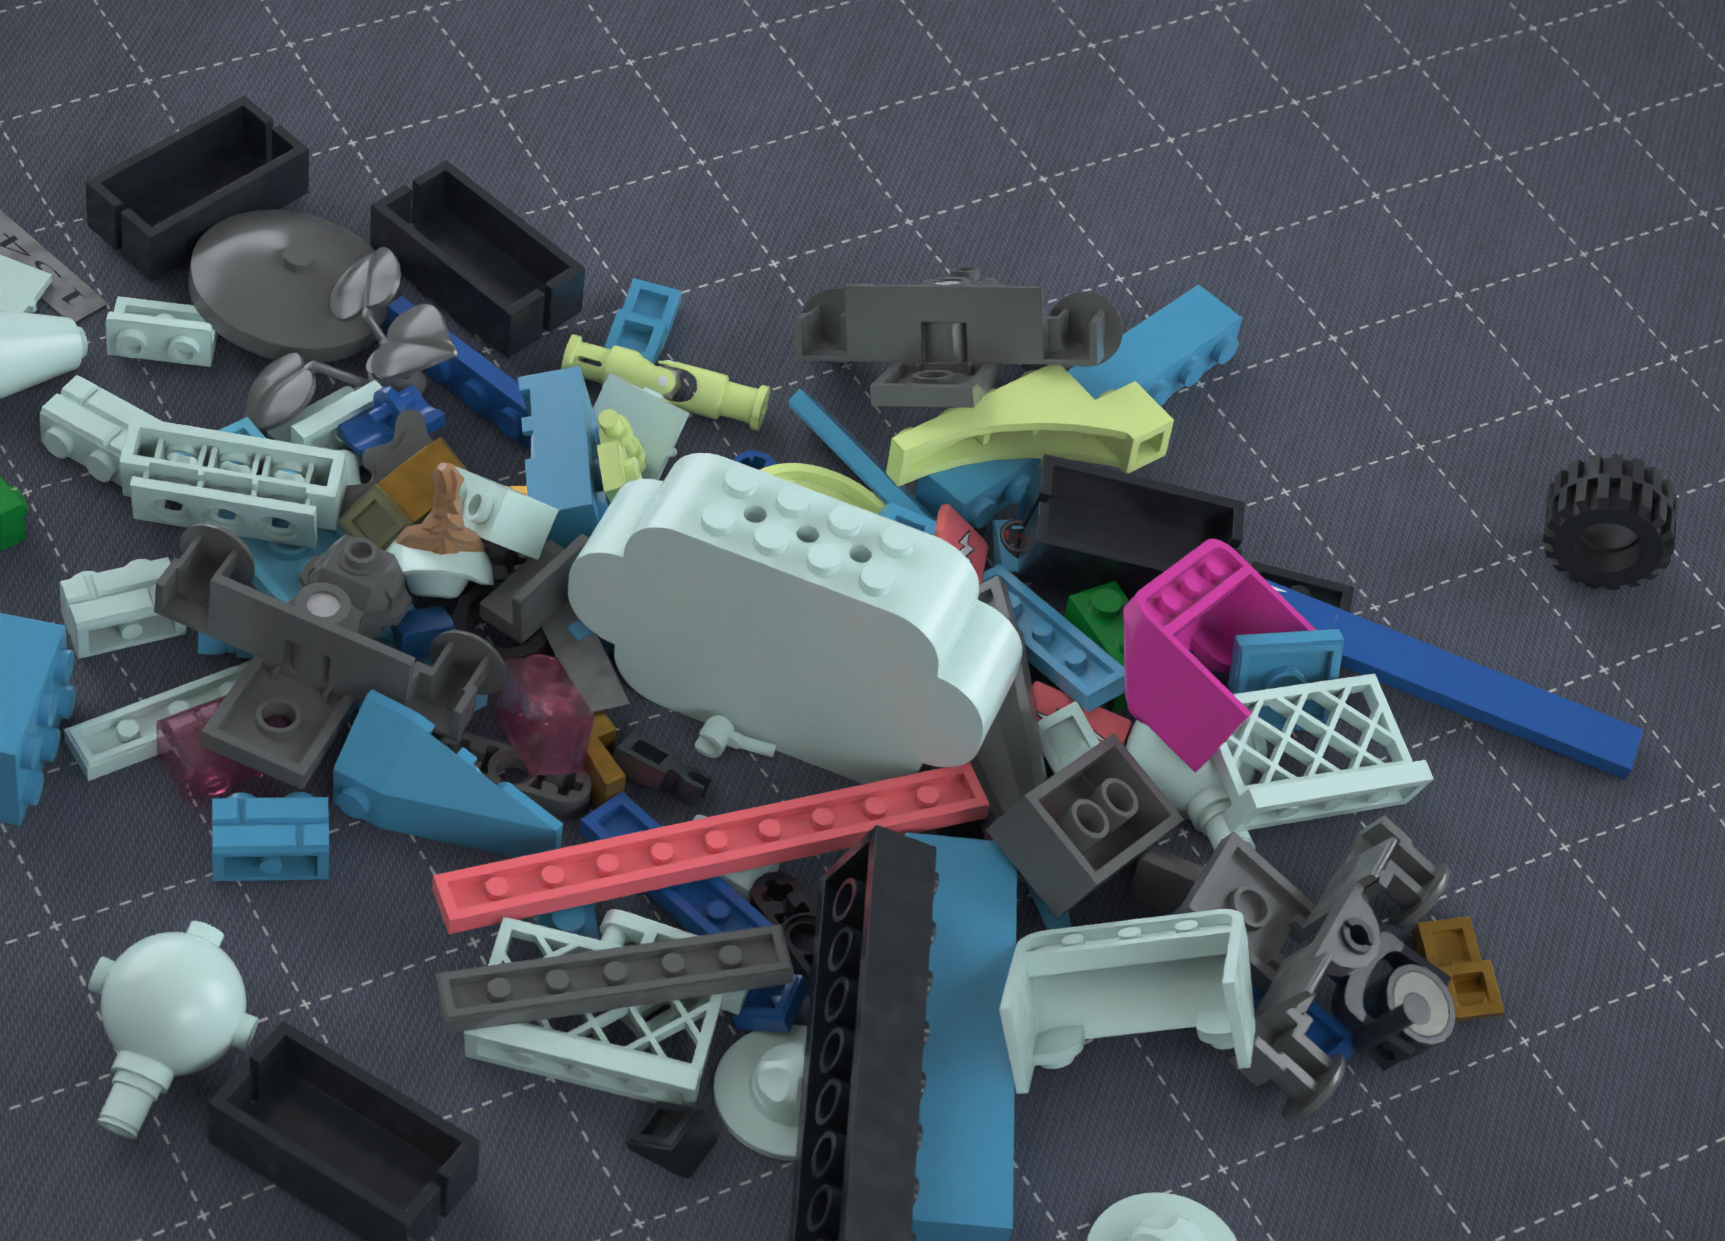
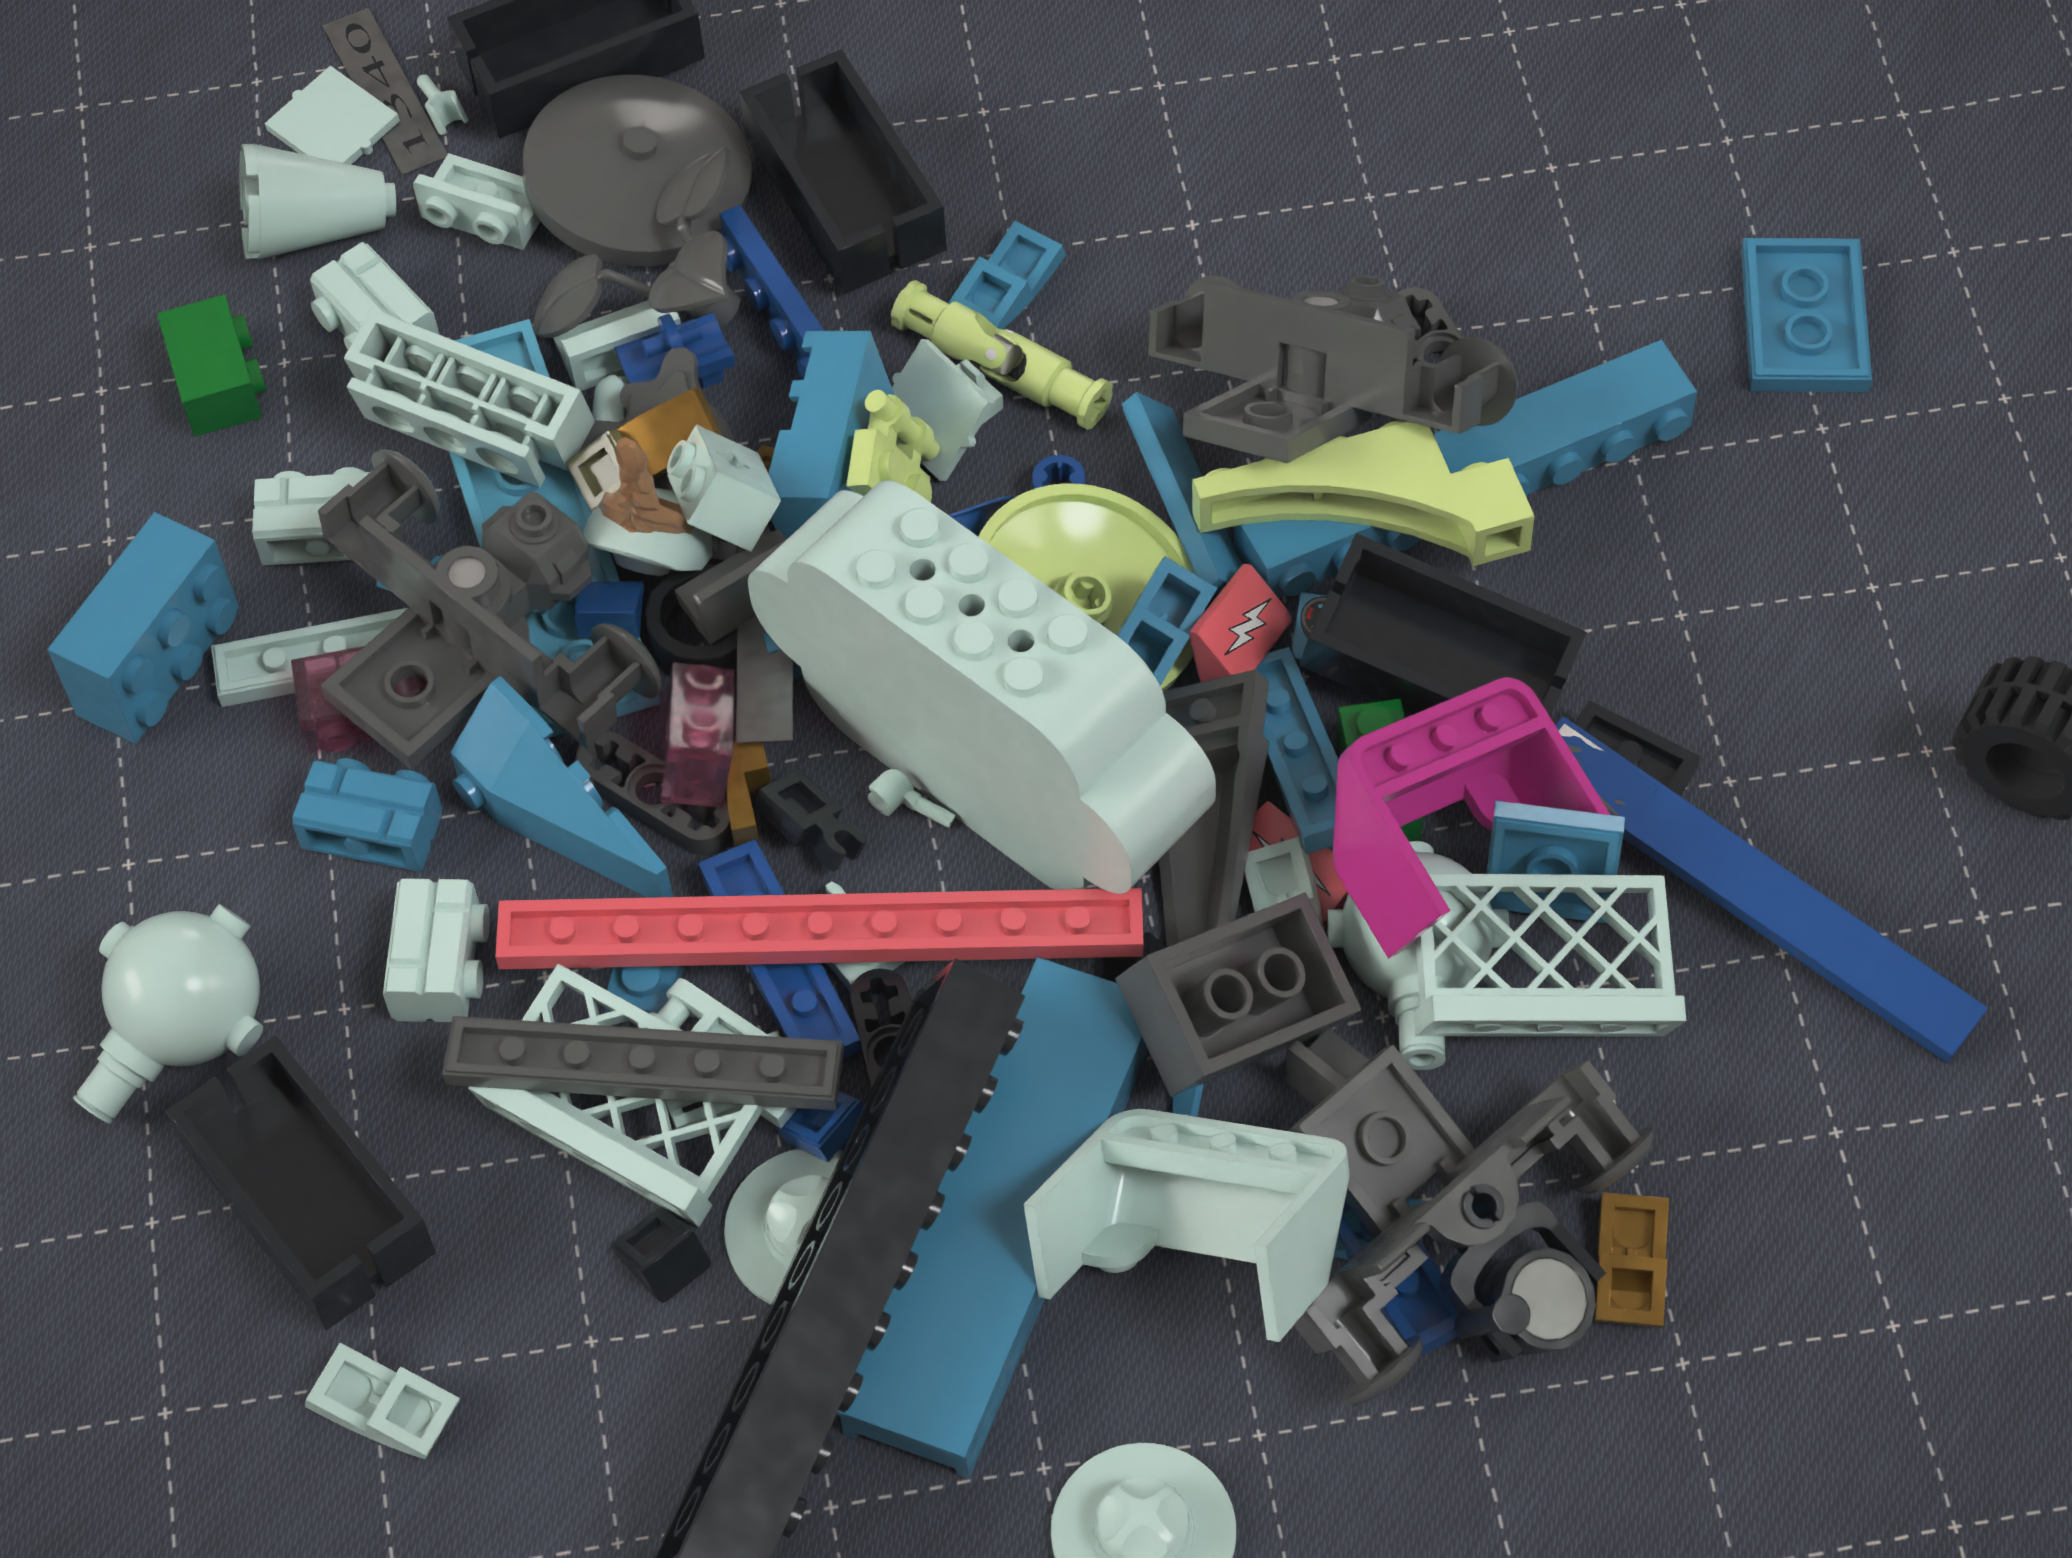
camera: 30 degrees right, 10 degrees up
none -> light aqua brick [383,879,490,1022]
none -> light aqua hand [417,74,468,135]
none -> dark azure tile [1741,238,1872,392]

